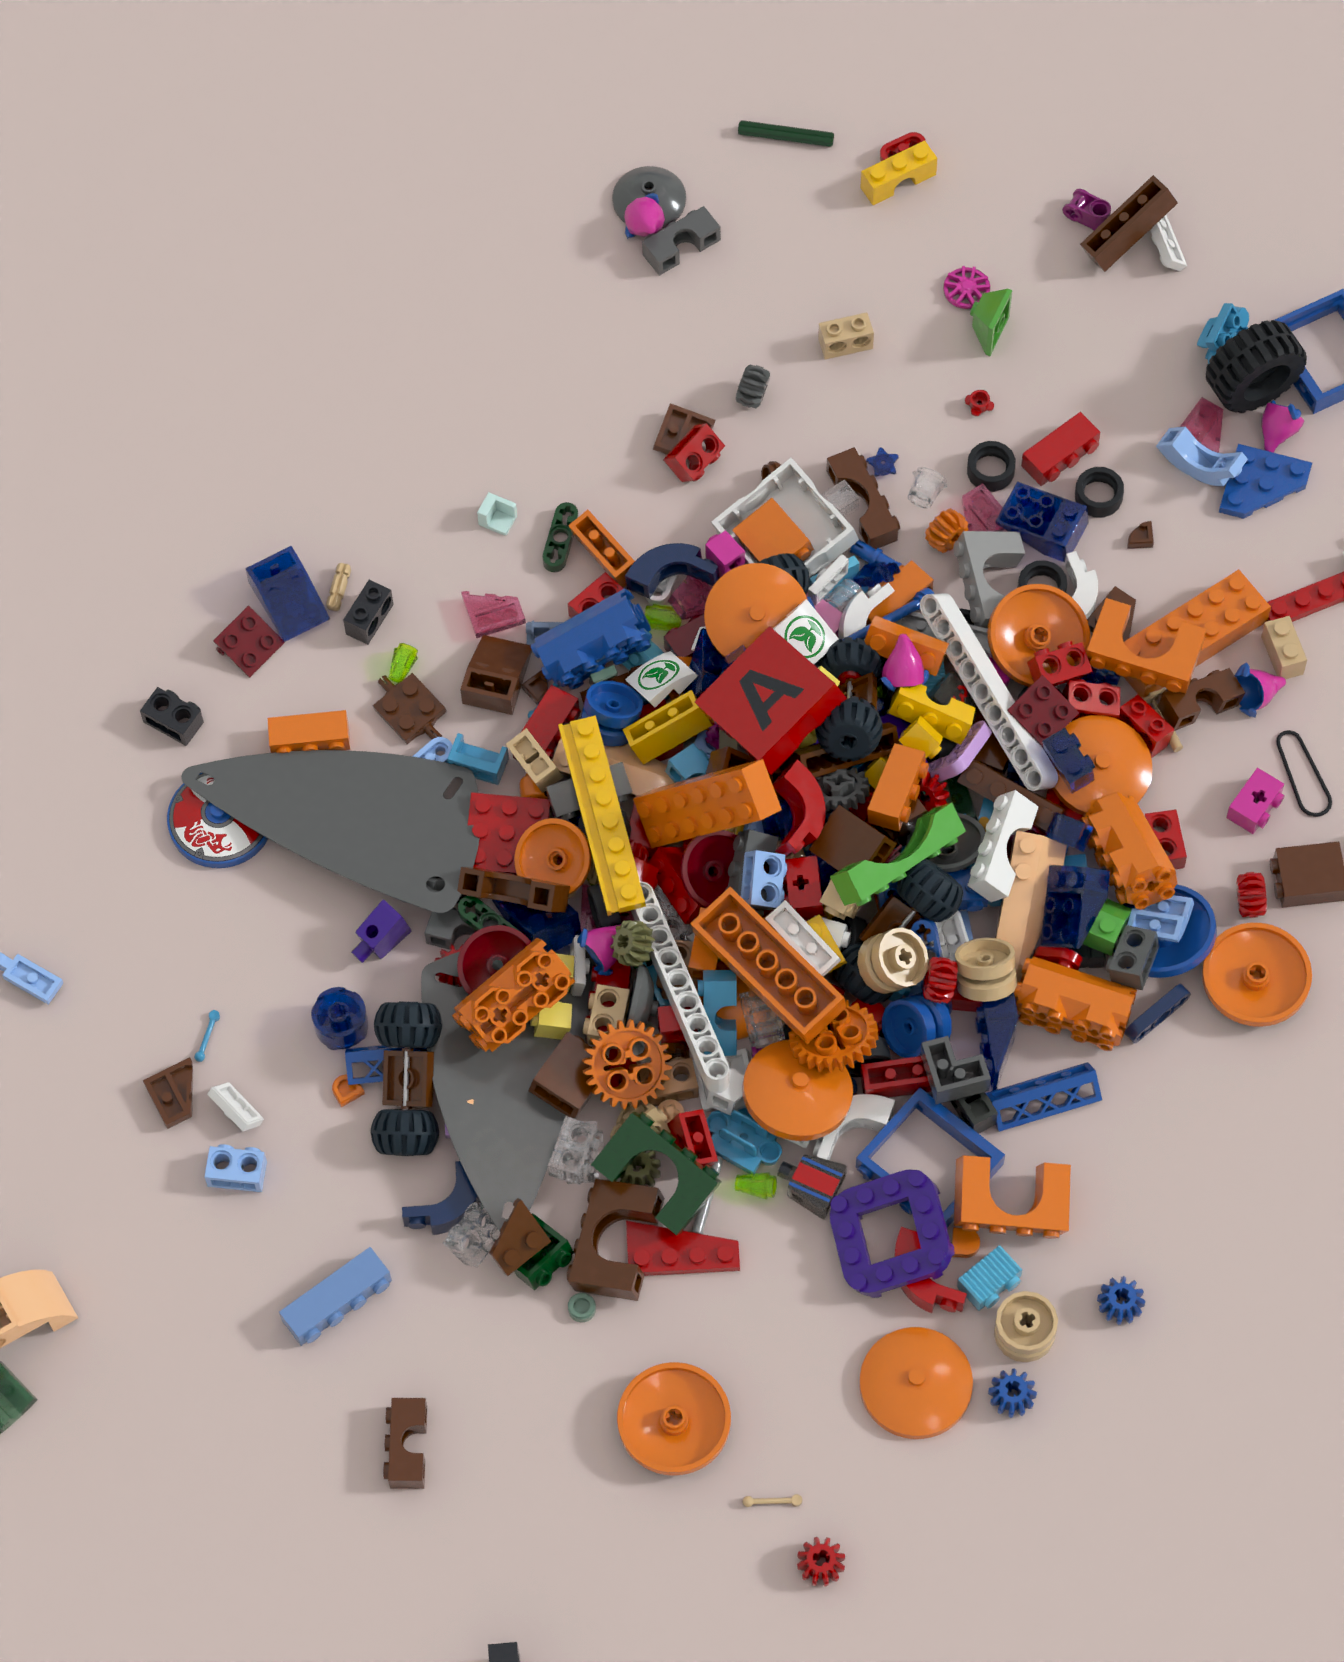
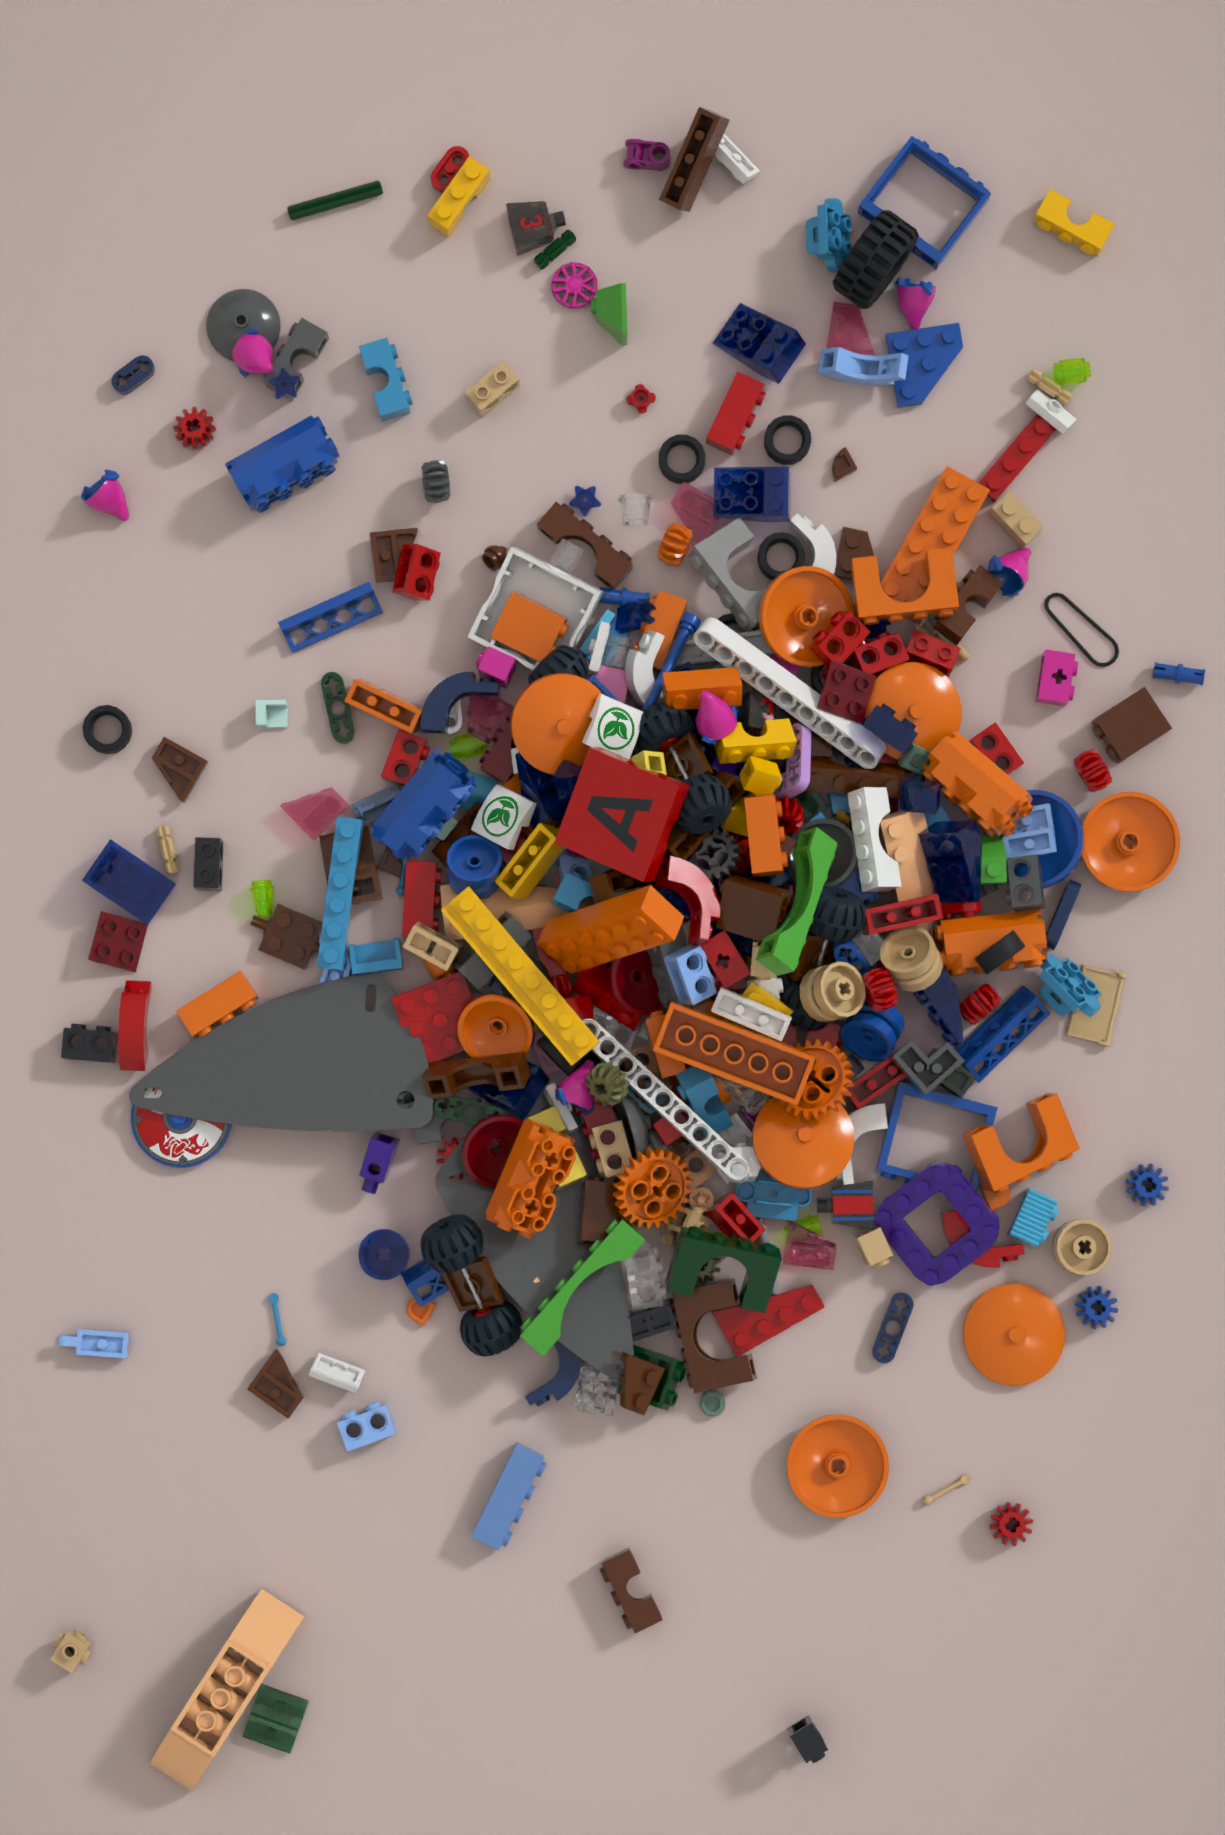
camera: 30 degrees left, 20 degrees up
none -> dark pink hat [81,469,129,521]
none -> black tyre [82,705,132,754]
none -> dark blue beam [111,355,155,395]
none -> red arch [118,980,152,1071]
none -> reddish brown wing [152,737,208,804]
none -> red gear [173,406,216,450]
none -> blue brick [225,415,340,513]
none -> clear blue plate [268,368,301,399]
none -> blue fence [278,582,383,653]
none -> dark azure arch [317,816,364,971]
none -> dark azure arch [359,338,413,422]
none -> clear smoke torso [506,201,566,256]
none -> bright green arch [520,1219,645,1356]
none -> dark green axle [534,229,576,270]
none -> black hinge [627,1298,677,1342]
none -> clear blue slope [713,303,806,384]
none -> clear pink wing [783,1221,836,1270]
none -> tan brick [854,1227,893,1268]
none -> red brick [862,894,943,935]
none -> dark blue beam [872,1293,914,1363]
none -> sand green tile [898,742,931,775]
none -> red gear [958,984,1001,1025]
none -> black tyre [975,930,1025,975]
none -> dark azure piece [1039,954,1102,1017]
none -> tan door [1066,964,1127,1047]

